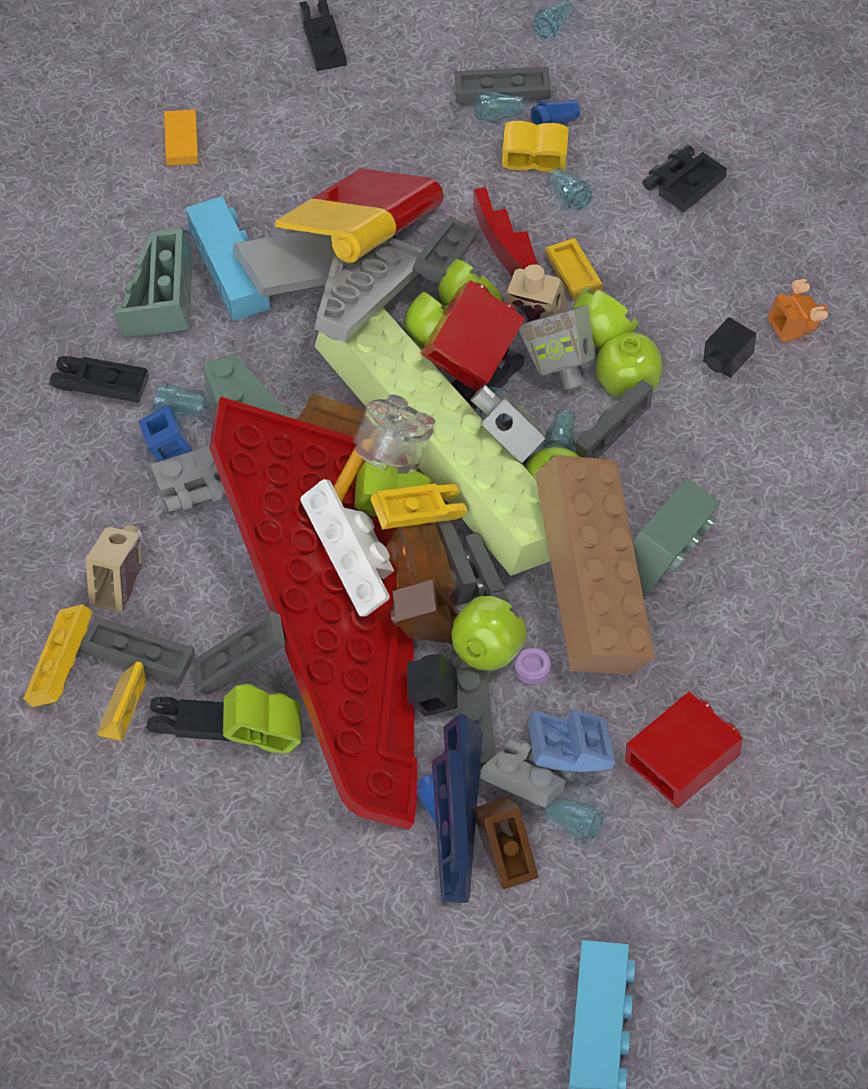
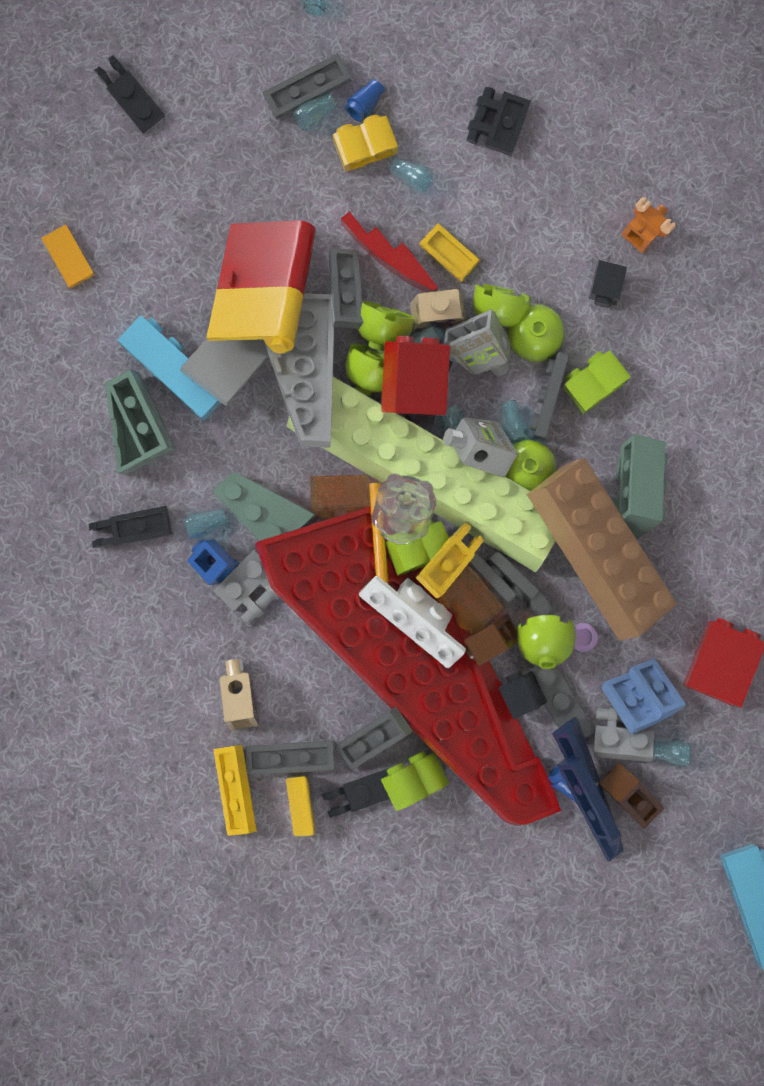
camera: 25 degrees left, 30 degrees up
none -> lime brick [563,350,631,415]

